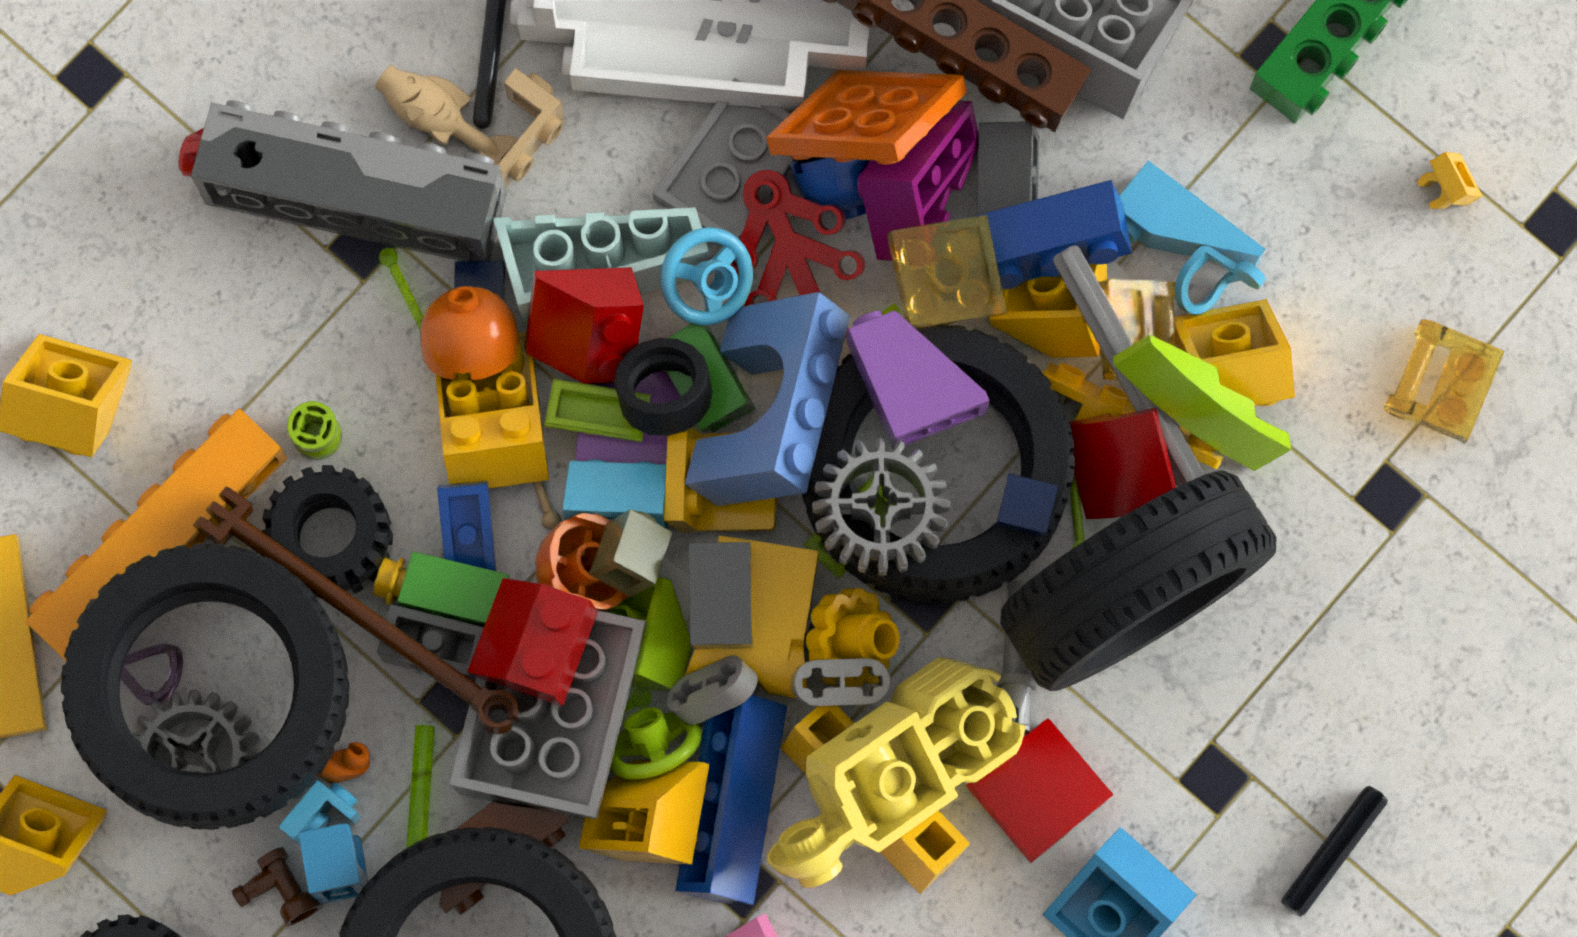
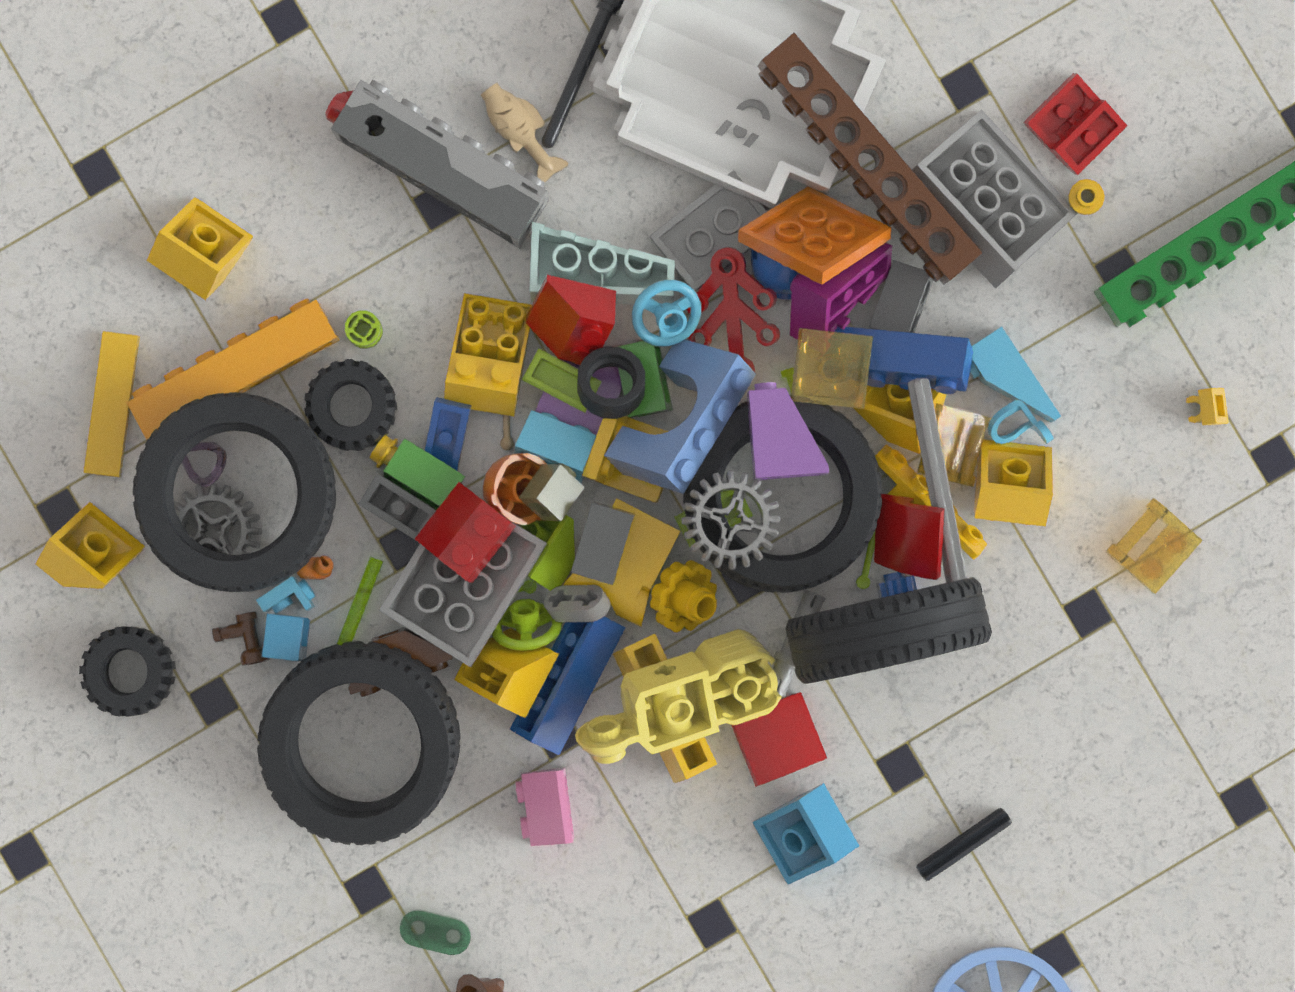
camera: 15 degrees right, 10 degrees up
reddish brown hinge [193,487,518,734] -> none
clear neon green hinge [379,248,423,330] -> none
orange cylinder [420,286,519,380] -> none
dark blue tile [454,261,505,300] -> none
tan bracket [498,68,565,188] -> none
light grey beam [791,658,891,706] -> none
dark blue tile [996,473,1058,537] -> none
lime slope [1113,334,1291,471] -> none

